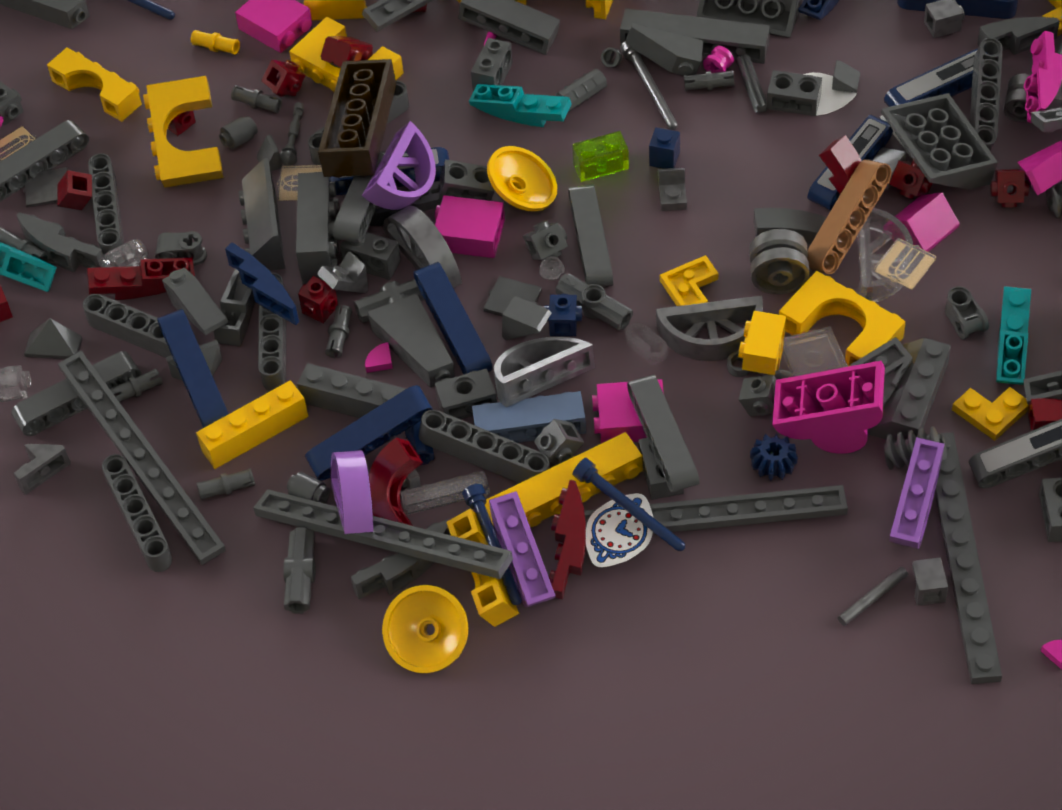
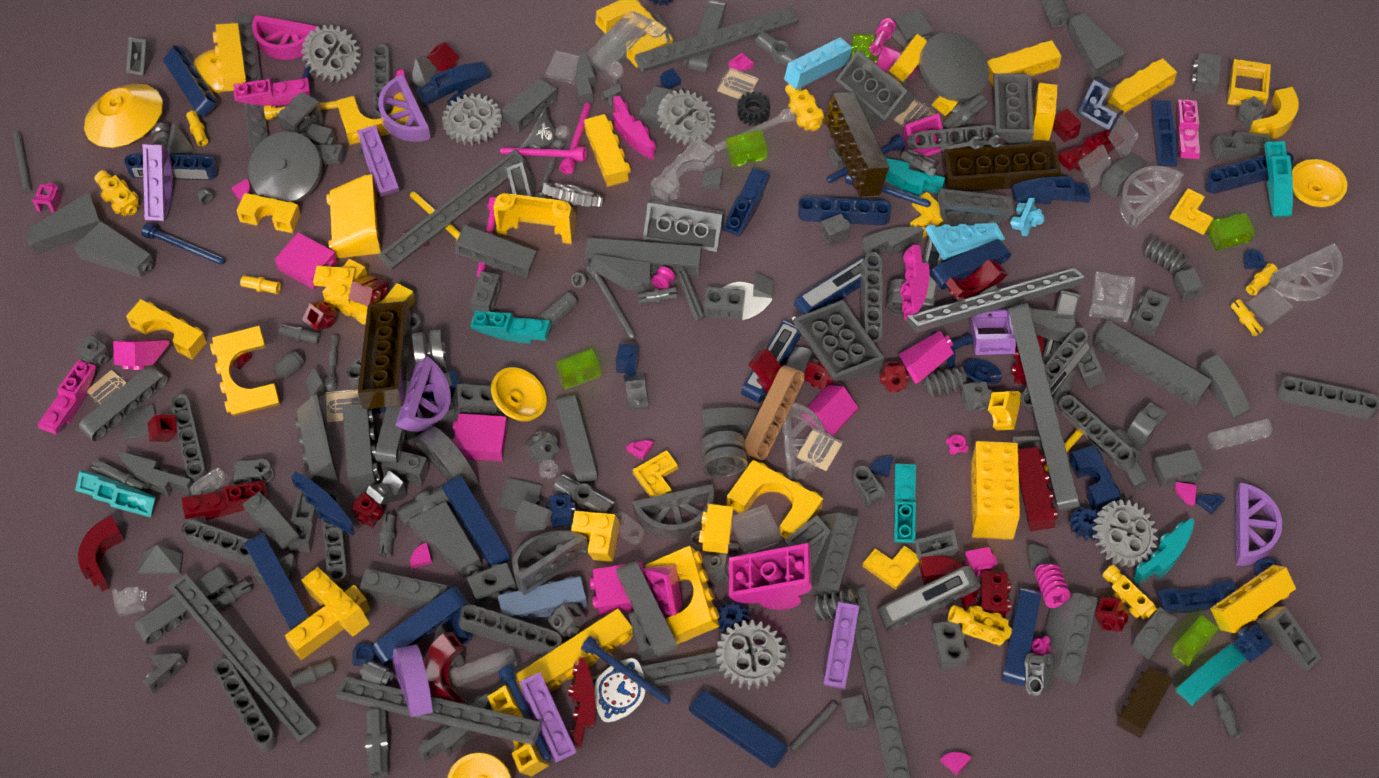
camera: 10 degrees left, 5 degrees up
none -> dark pink slope [113,339,169,370]
none -> yellow arch [301,567,370,637]
none -> yellow plate [313,266,356,305]
none -> dark blue tile [352,643,375,666]
none -> flat silver wheel [412,329,447,372]
none -> yellow brick [571,511,620,562]
none -> dark pink tile [626,440,654,460]
none -> dark pink slope [644,565,683,616]
none -> yellow arch [645,546,720,644]
none -> dark blue beam [688,690,788,769]
none -> light grey gear [716,620,786,690]
none -> dark blue tile [869,456,893,477]

